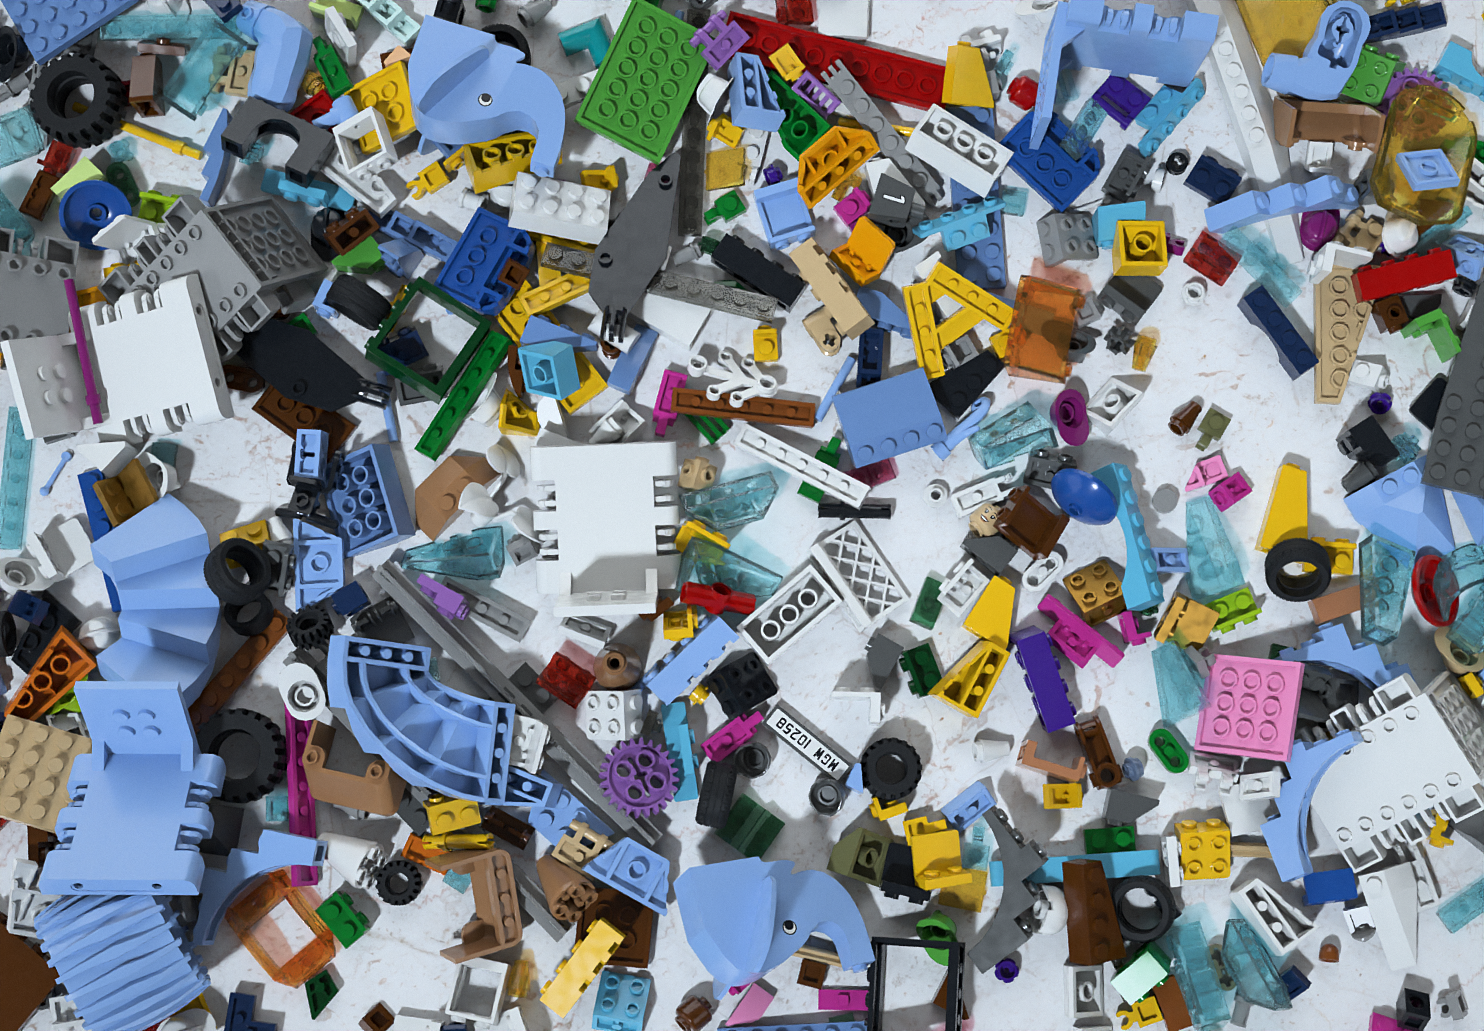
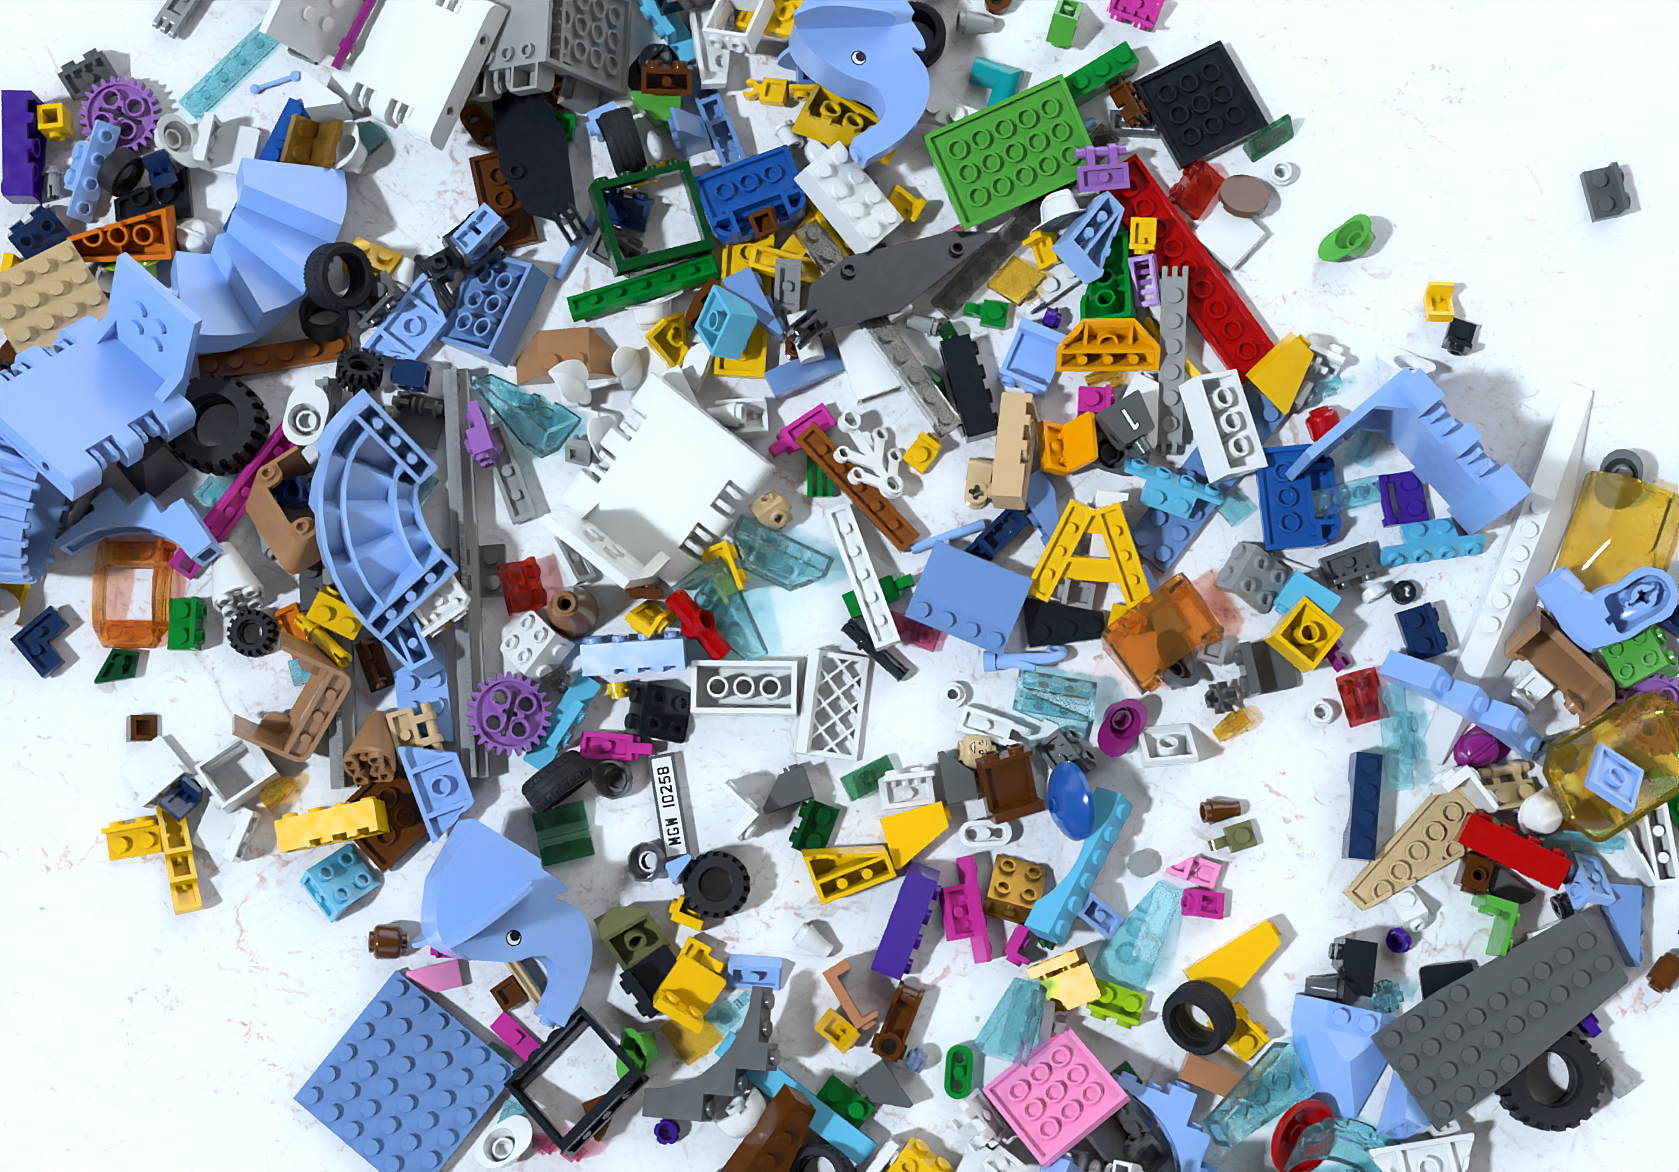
camera: 45 degrees right, 0 degrees up
none -> dark blue brick [276,476,312,510]
none -> light grey hinge [774,258,802,321]

